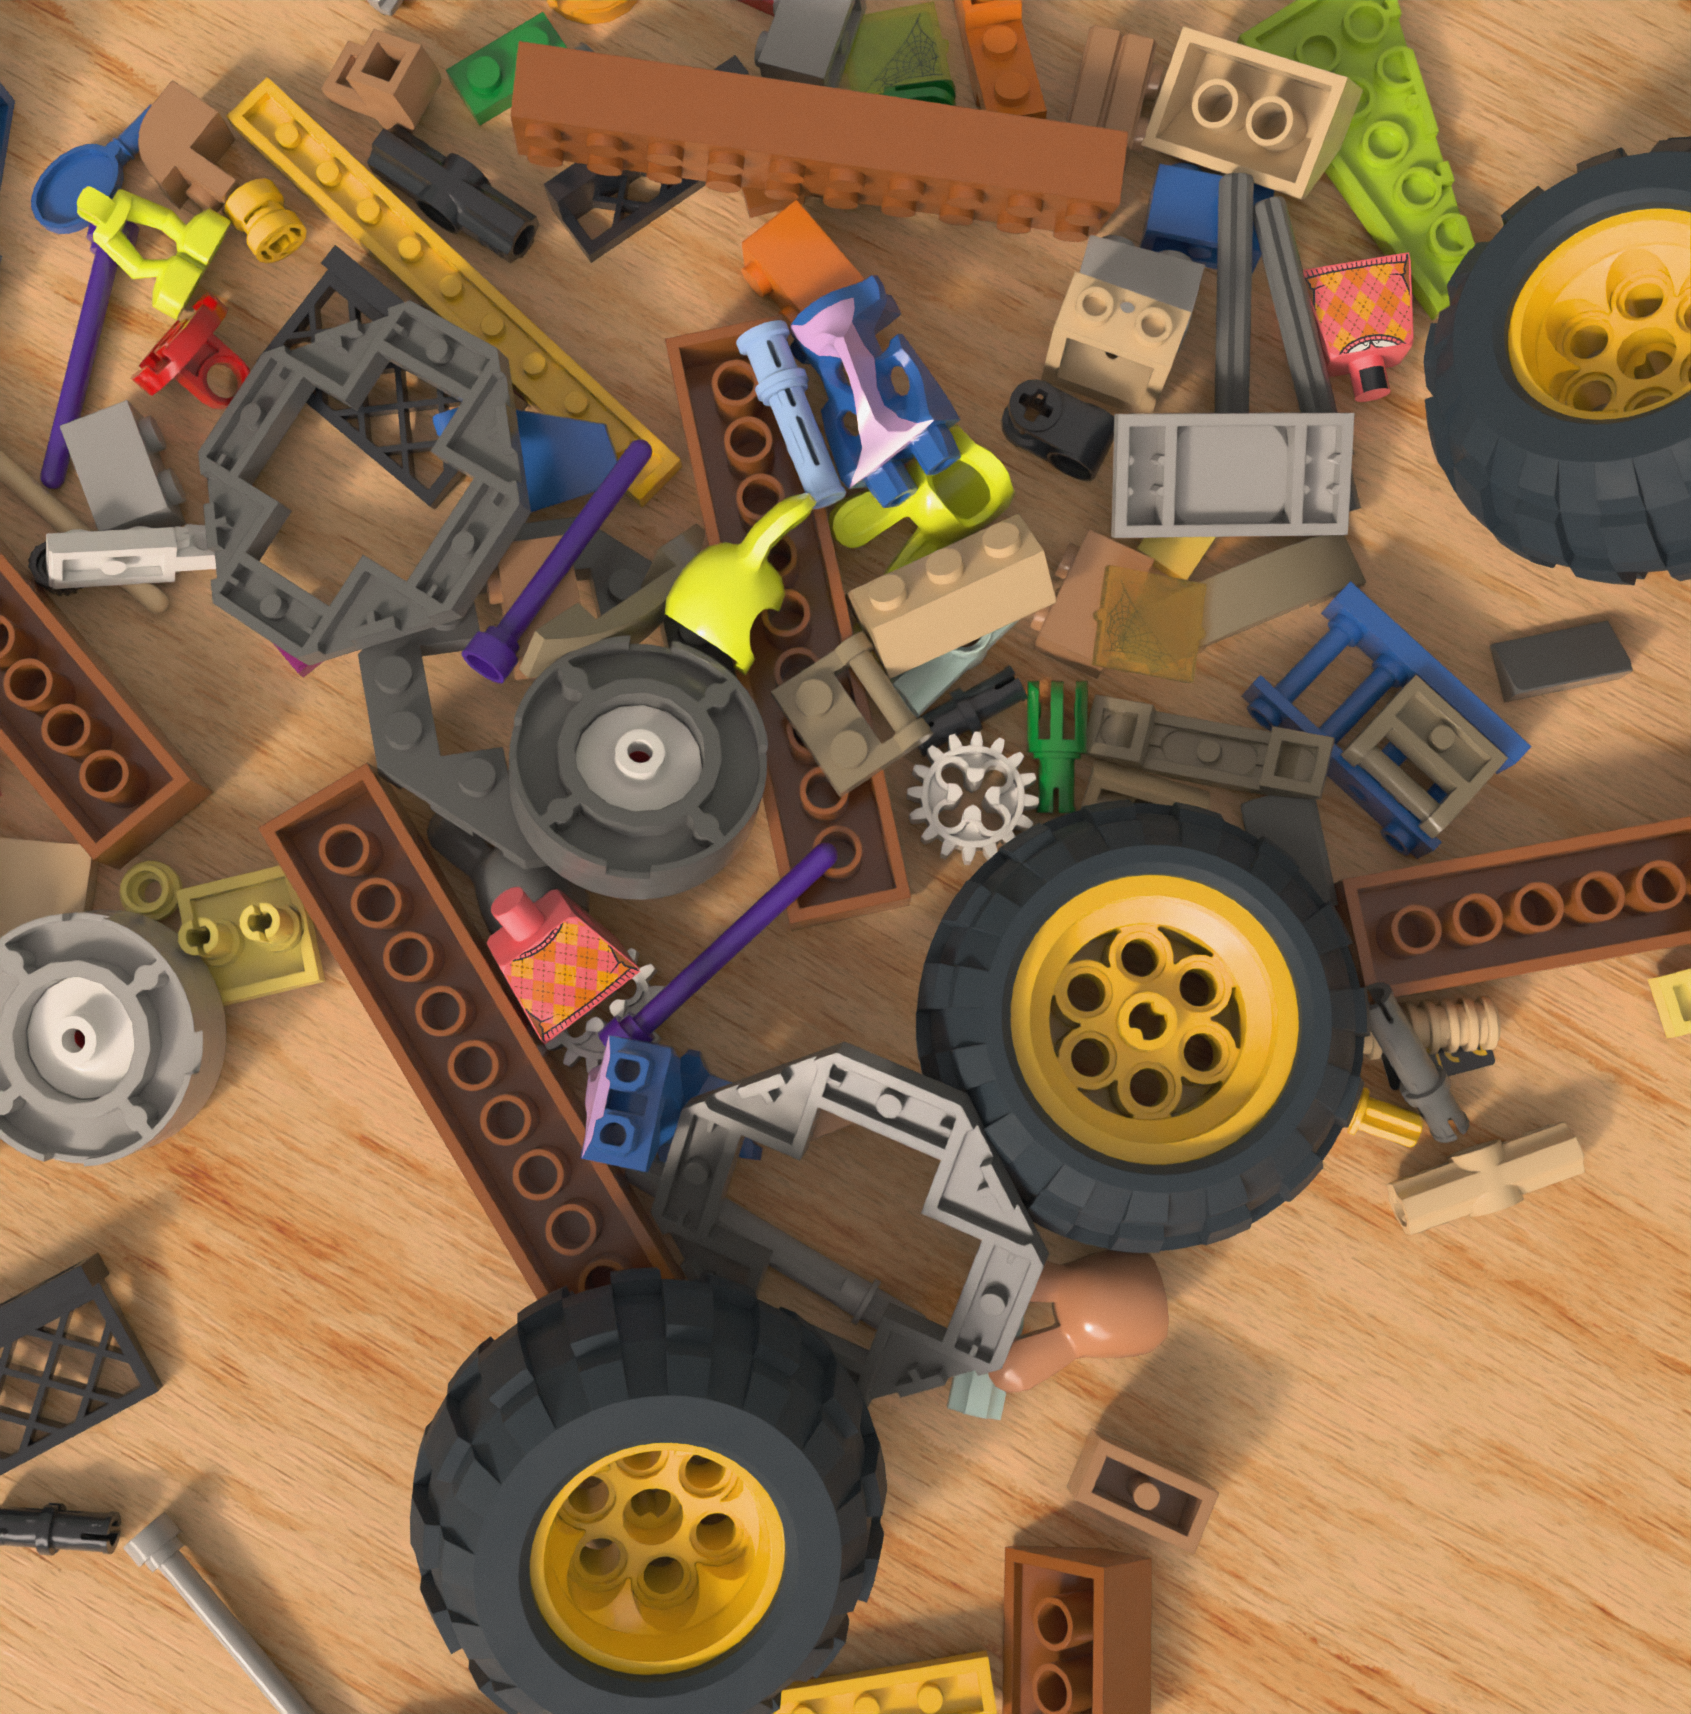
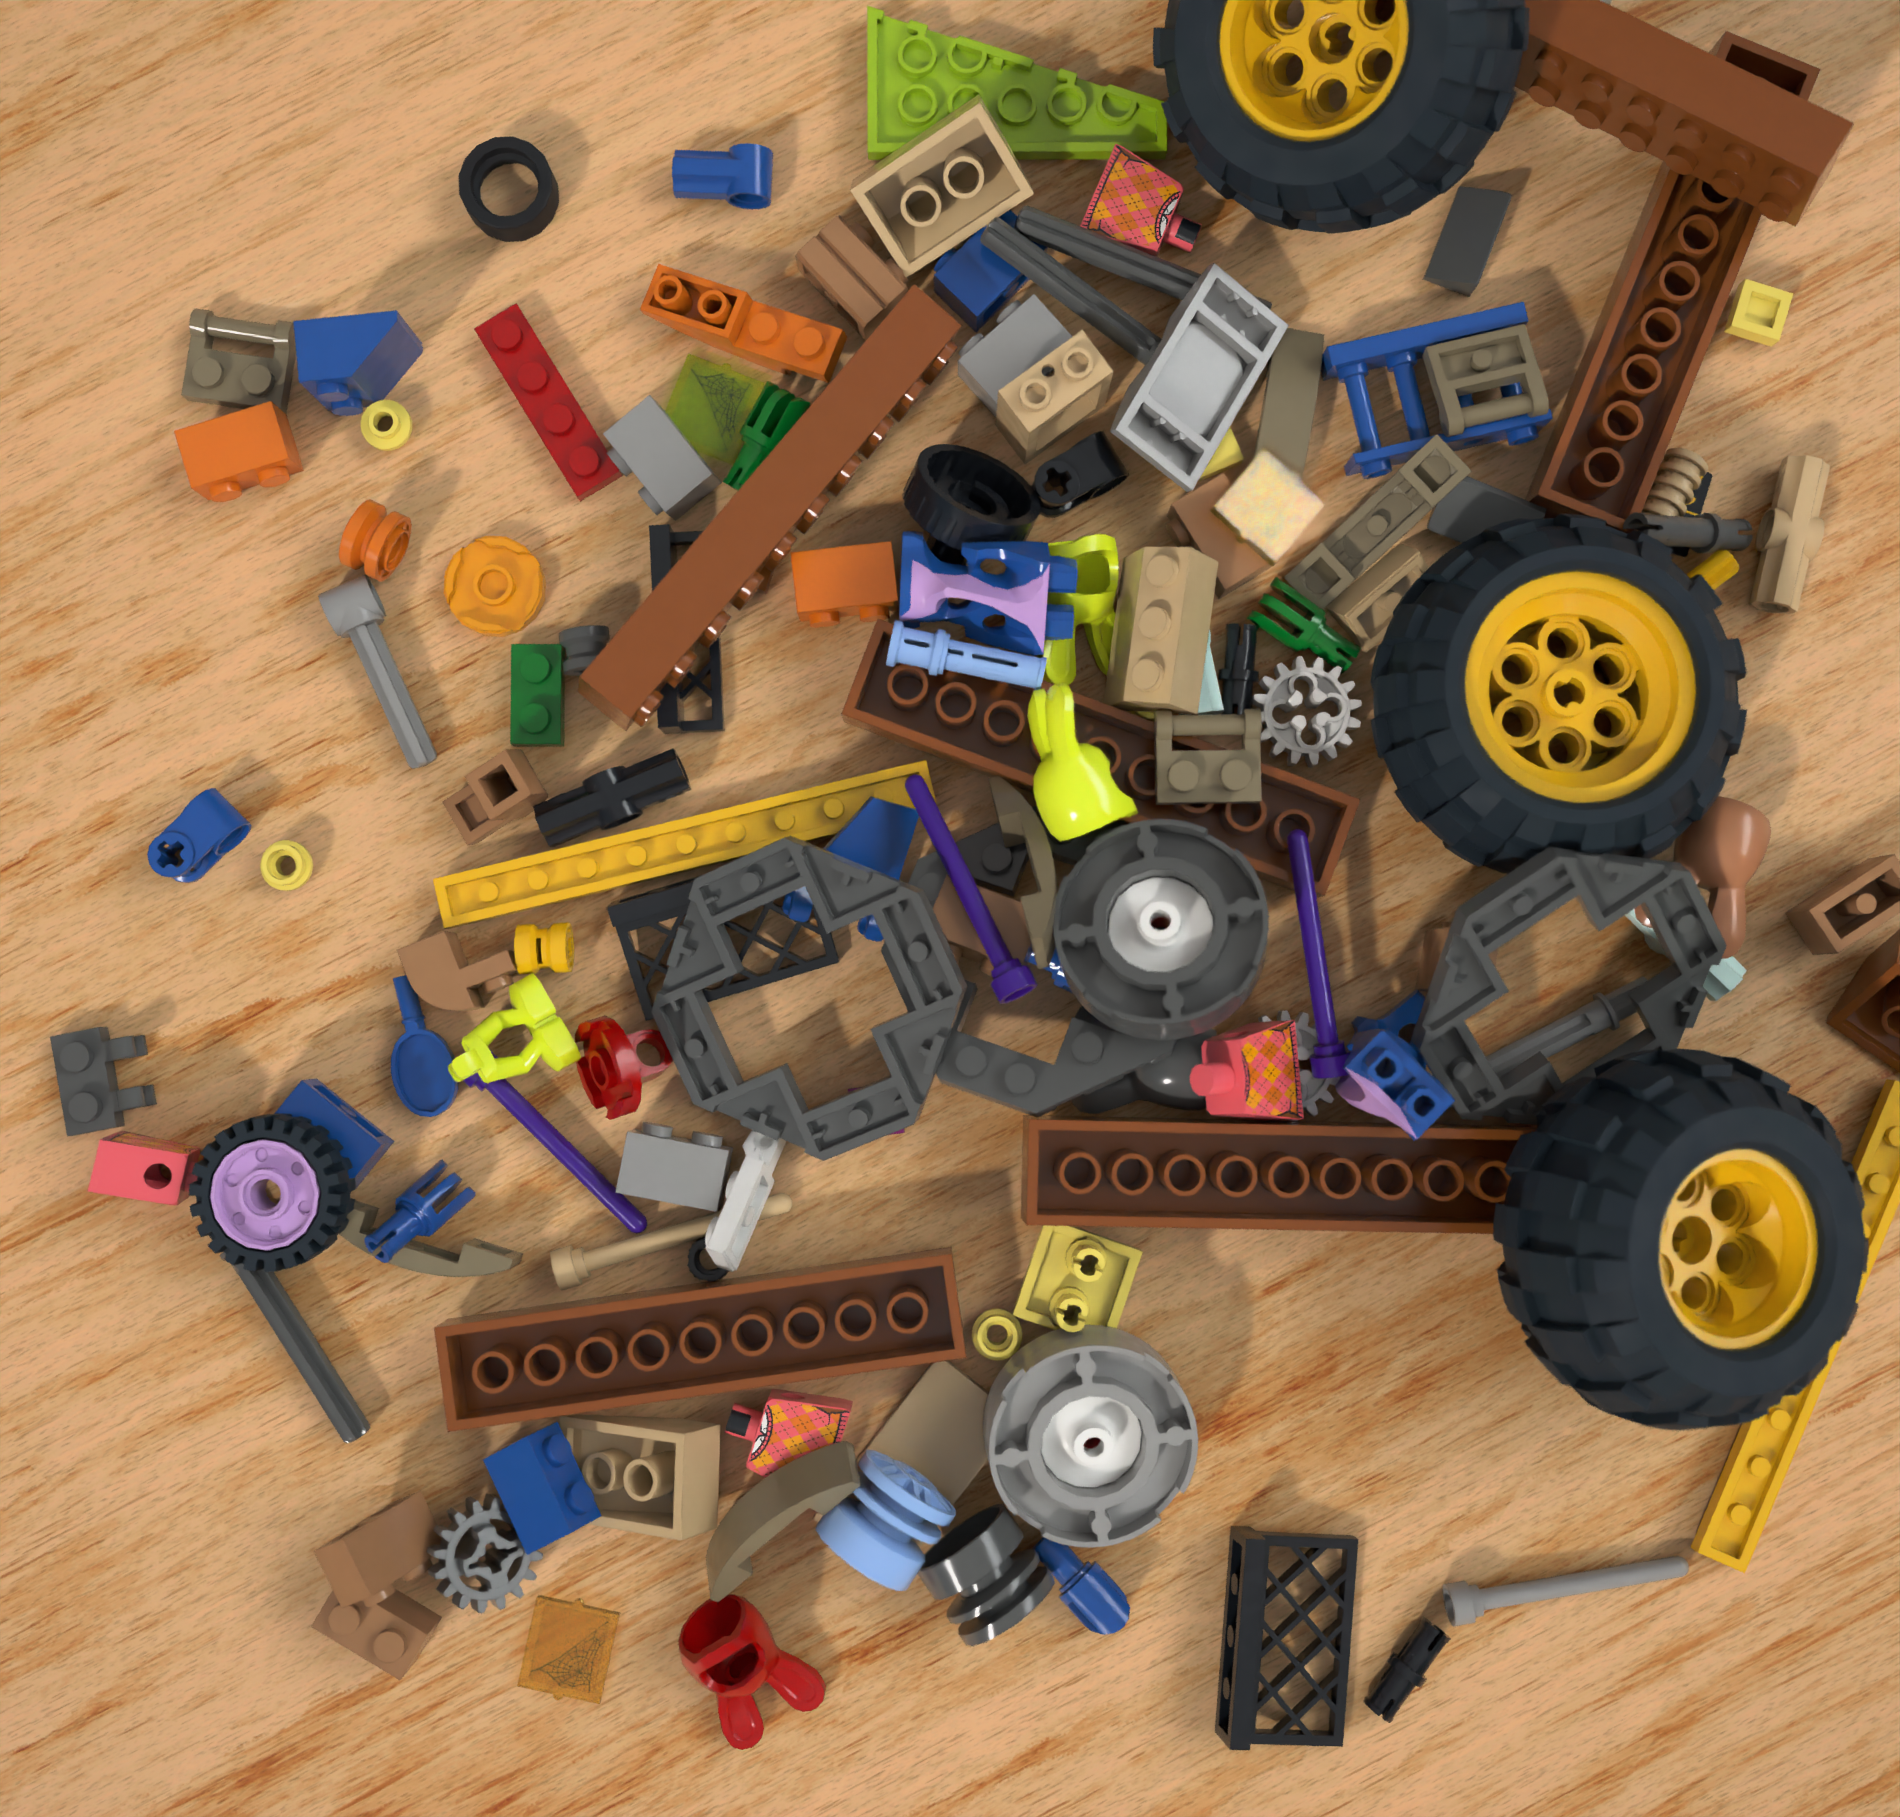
camera: 60 degrees left, 5 degrees up
none -> black piece [902,444,1041,566]

